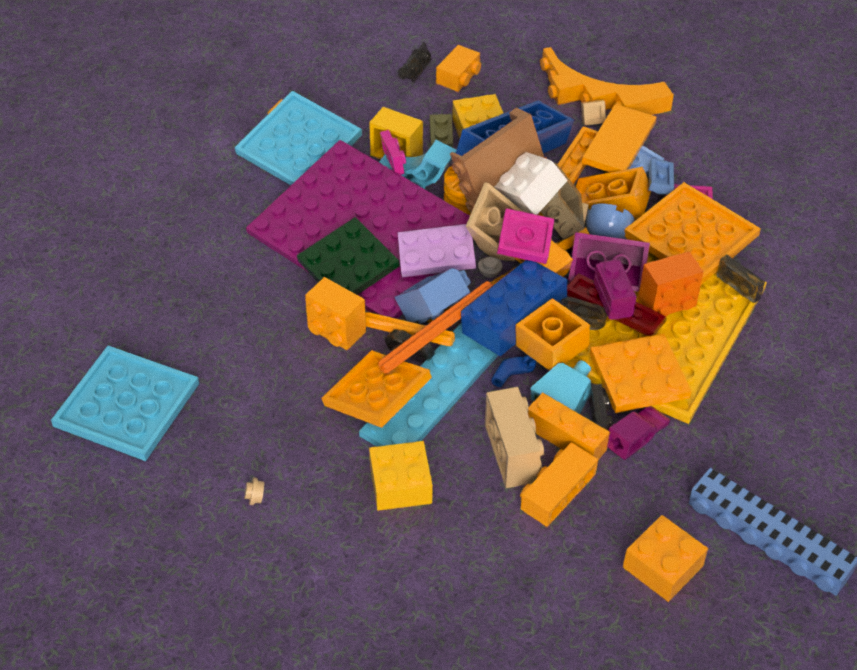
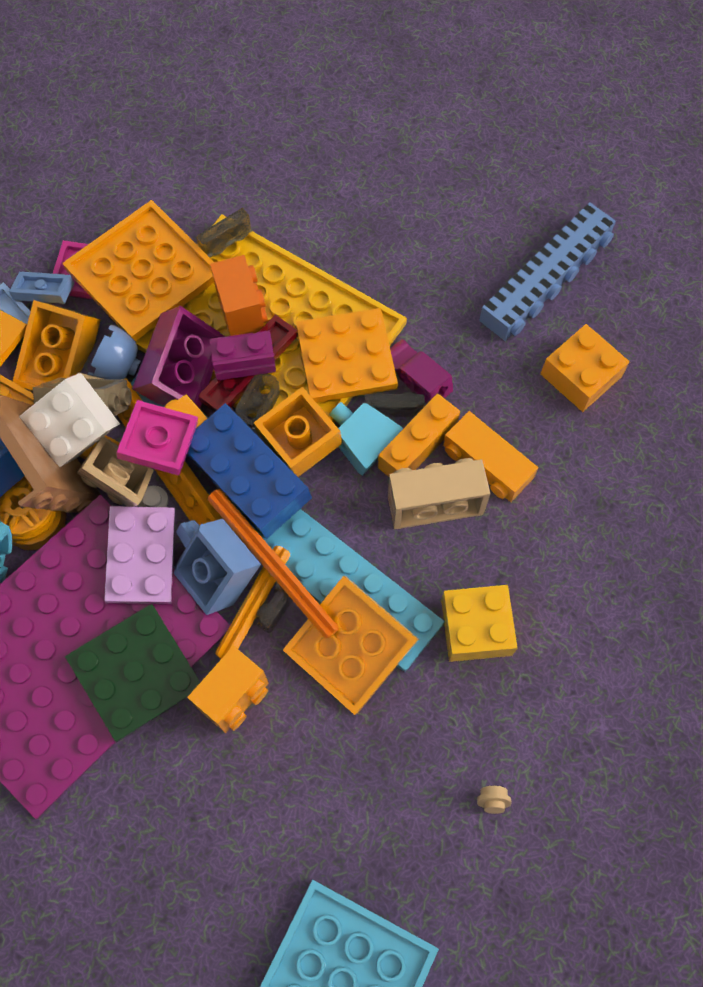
camera: 85 degrees left, 20 degrees up
blue arm [491,355,537,388] -> none

